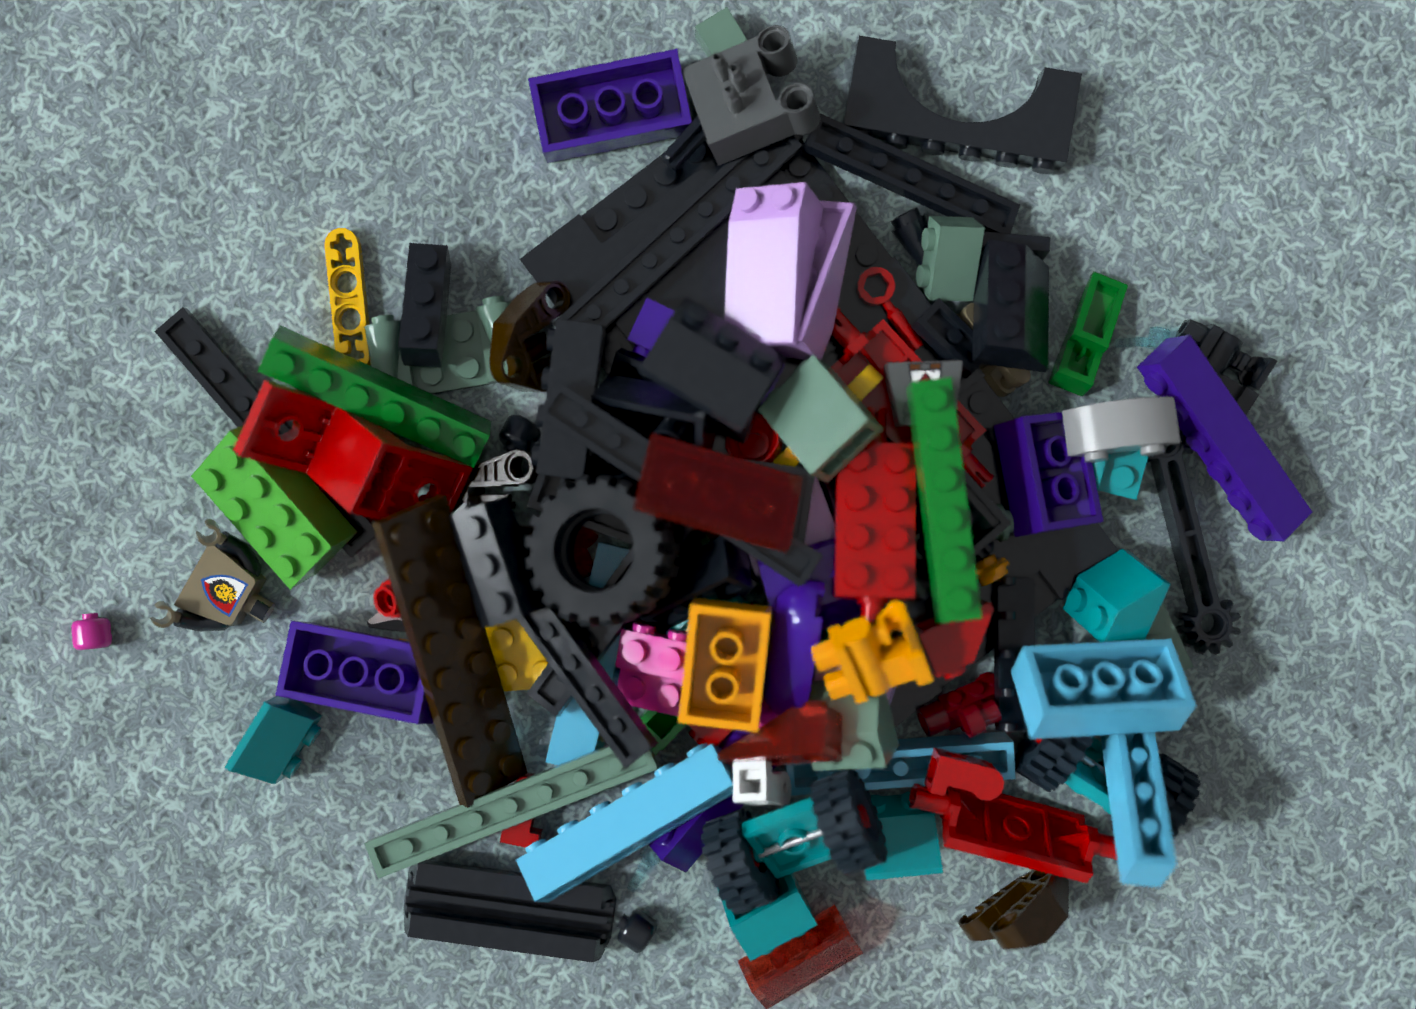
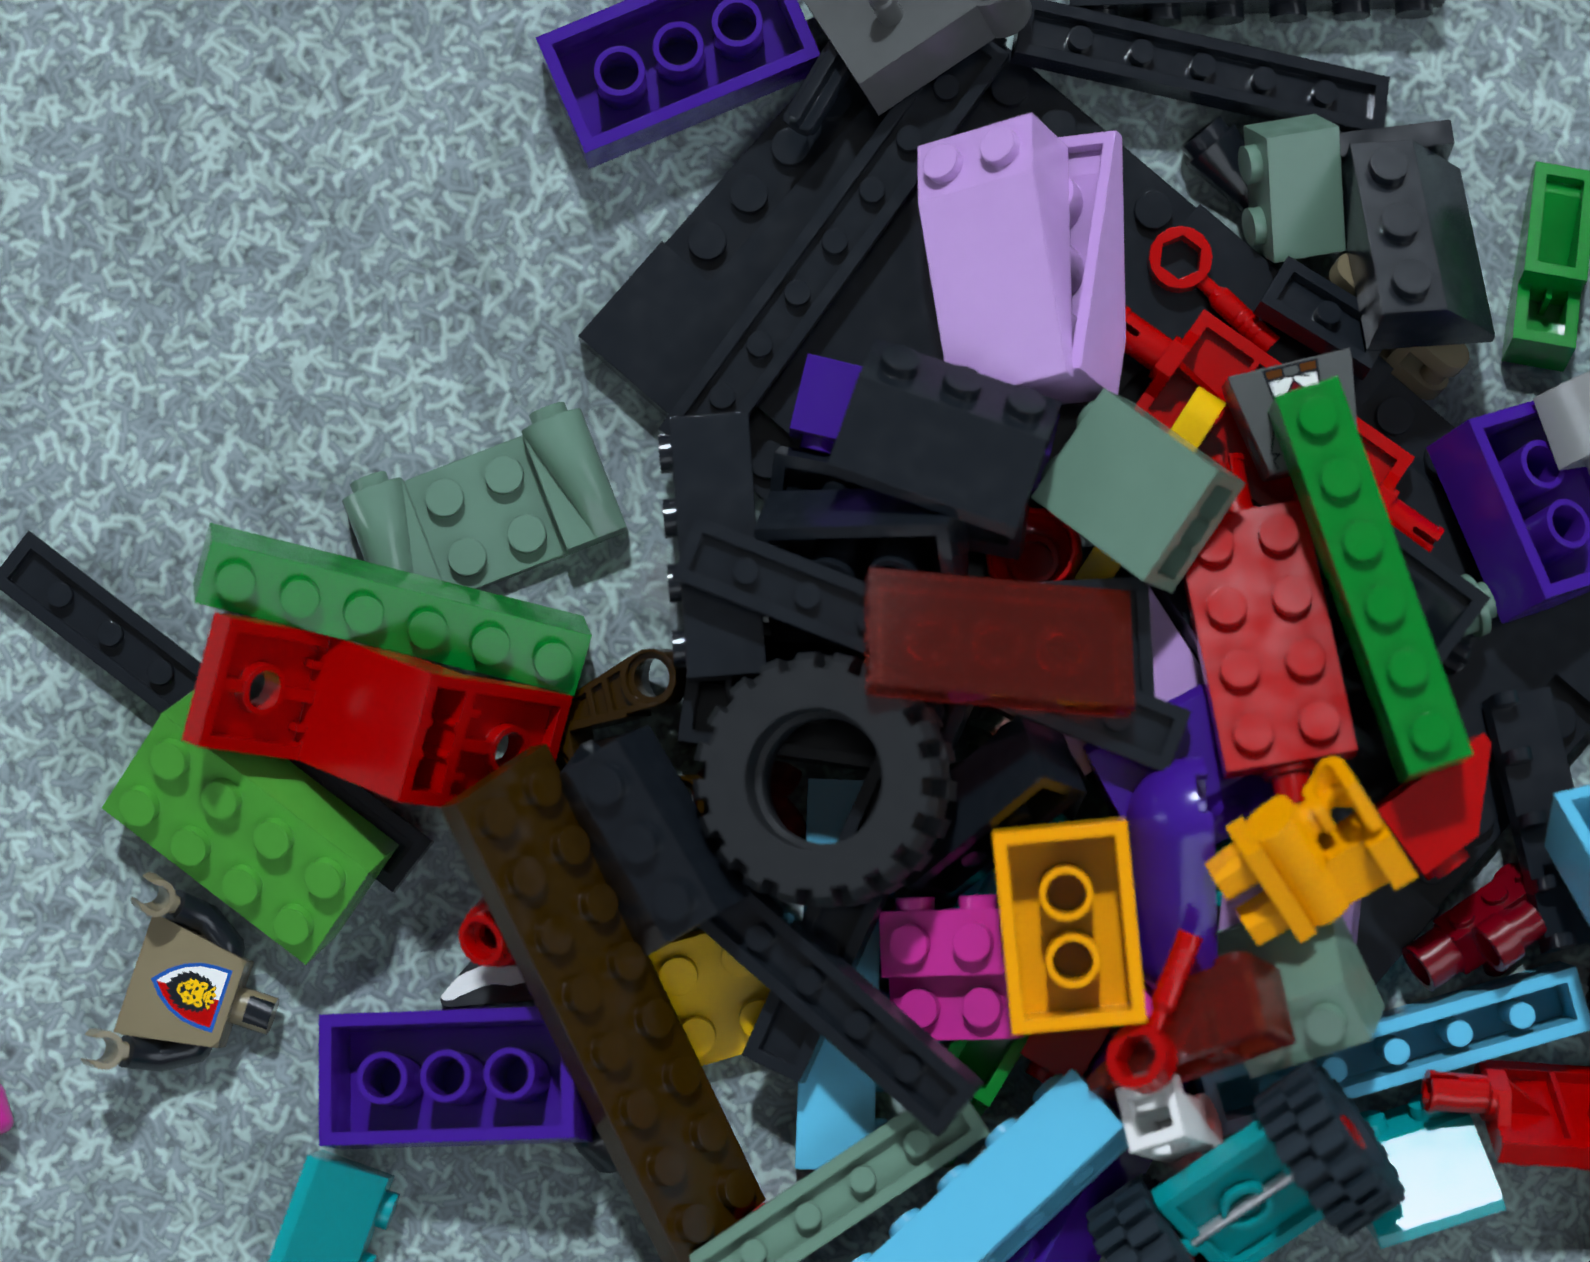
camera: 15 degrees left, 5 degrees down
yellow beam [324,228,371,366] -> none
black brick [398,243,451,368] -> none
dark brown connector [489,281,571,392] -> none
black piece [499,415,541,453] -> none
red leg [924,747,1004,801] -> none
light orange plate [975,554,1010,586] -> none
none -> red piece [1106,929,1203,1095]

